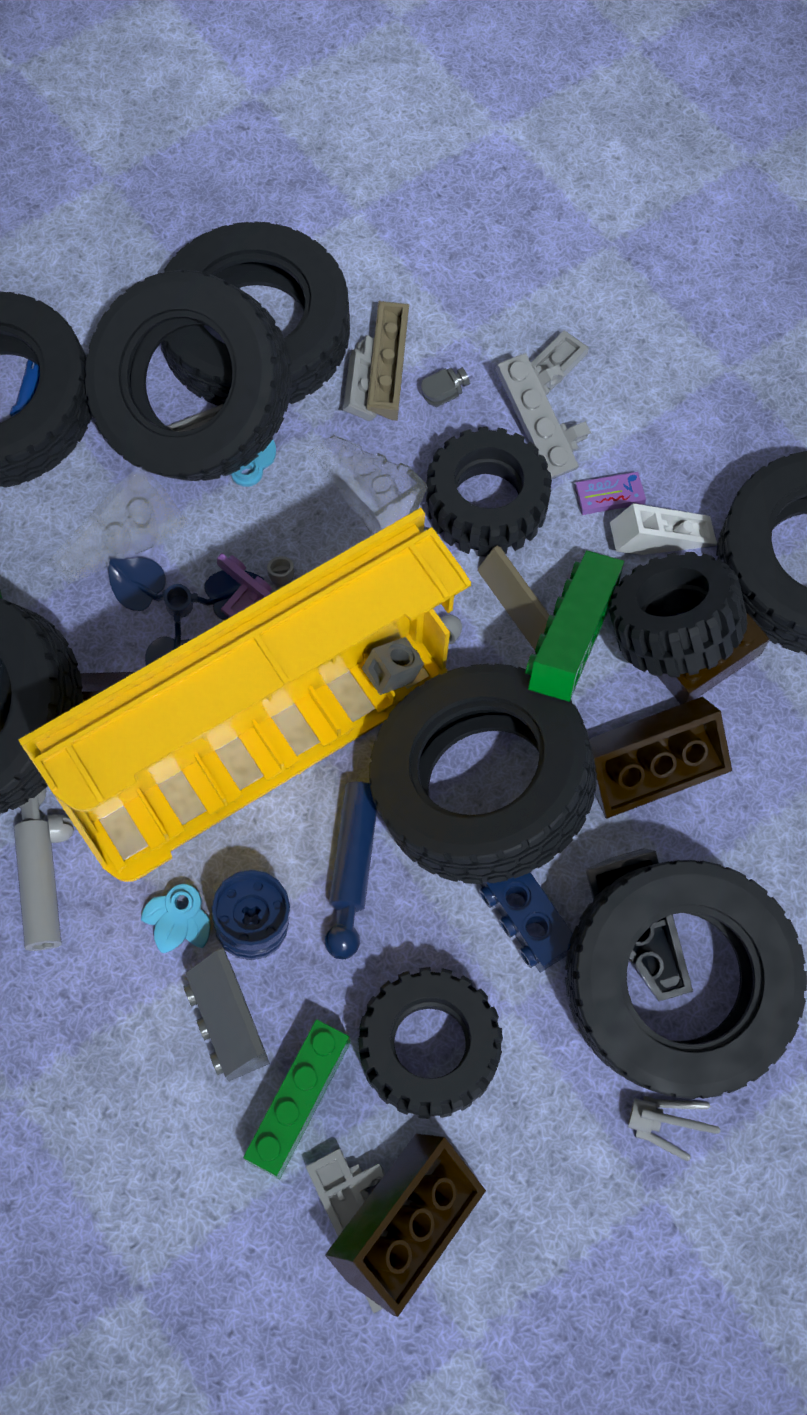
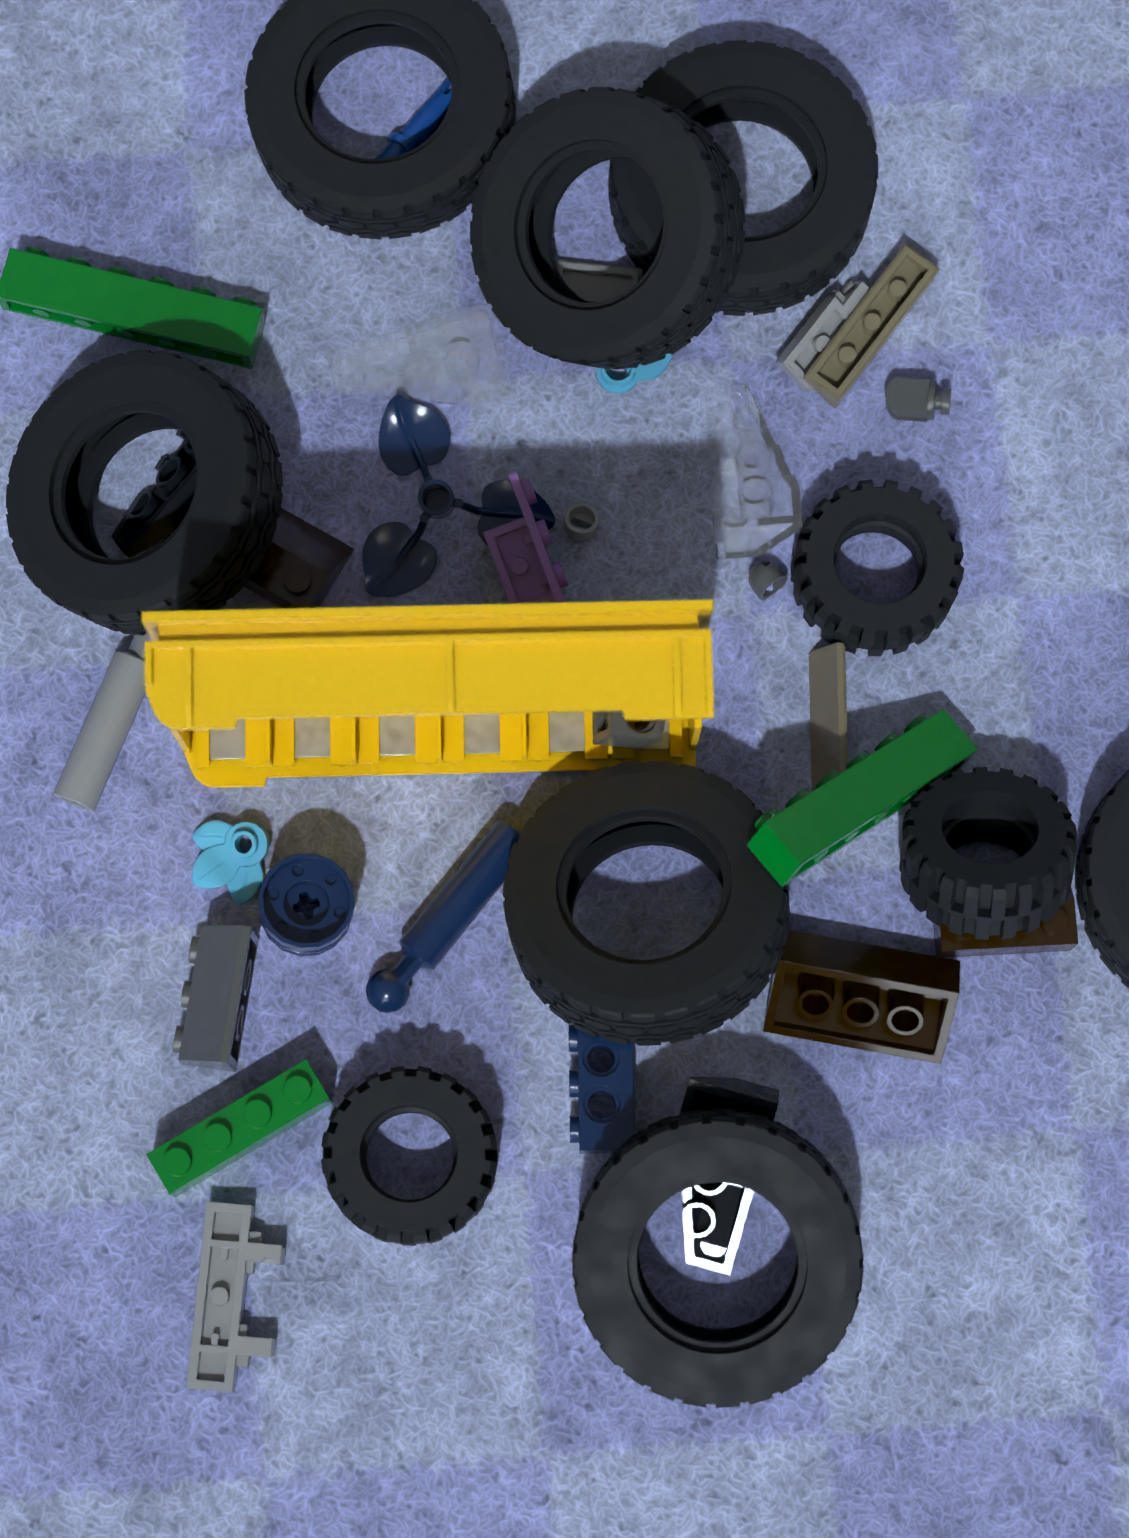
camera: 30 degrees right, 10 degrees up
dark brown slope [325,1133,486,1317] -> none
light grey hinge [440,614,462,644] -> none
light grey hinge [495,353,591,479] -> none
light grey hinge [531,330,589,391] -> none
medium lavender tile [575,472,646,515] -> none
white slope [610,503,717,555] -> none
light grey plant [628,1096,720,1161] -> none

